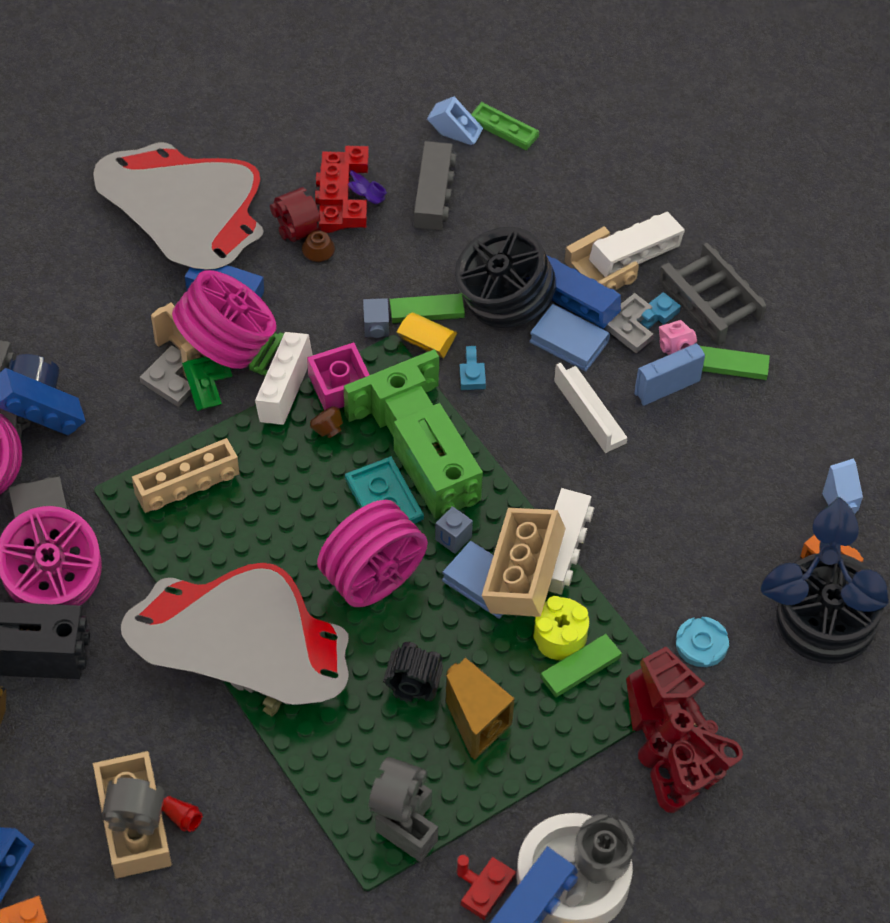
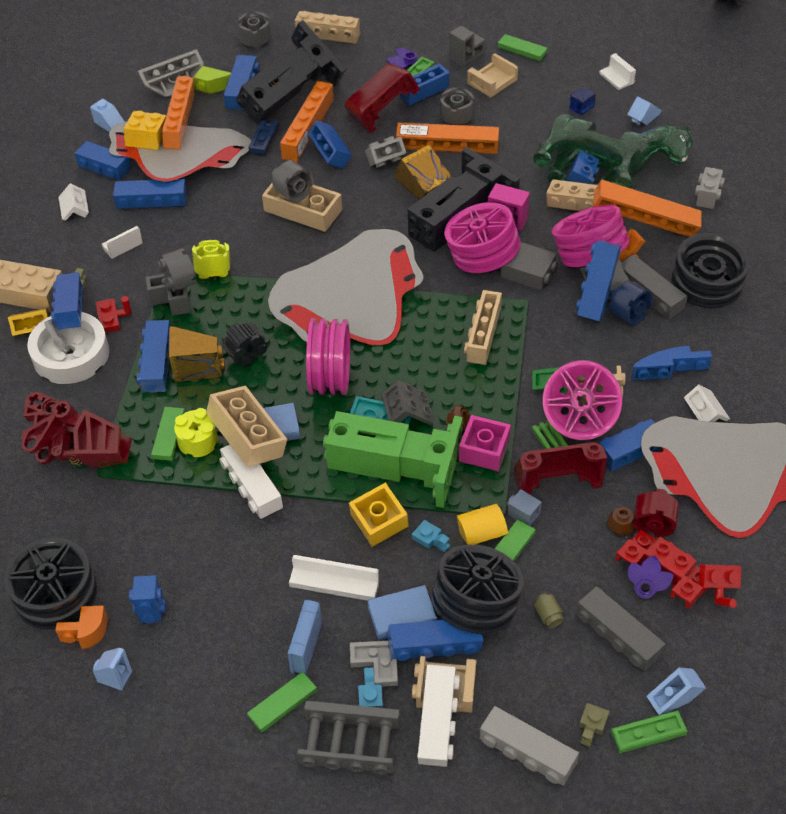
camera: 135 degrees right, 5 degrees down
red cone [162,796,203,832] -> none
white brick [255,332,313,425] -> none
sand blue brick [435,506,473,554] -> none
dark grey brick [574,815,634,883] -> none
bright pink brick [659,320,697,355] -> none
medium azure tile [676,617,729,667] -> none
dark blue plant [761,497,889,611] -> none
none -> blue brick [129,575,166,624]
none -> blue brick [137,320,171,392]
none -> neon yellow brick [192,240,230,279]
none -> yellow brick [349,483,409,547]
none -> dark grey bracket [382,380,434,425]
none -> light grey brick [480,706,579,786]
none -> dark red windscreen [514,442,607,495]
none -> olive brick [534,593,564,628]
none -> olive plate [579,703,610,747]
none -> blue slope [632,346,712,380]
none -> white panel [684,385,730,422]
none -> red plate [699,564,742,608]

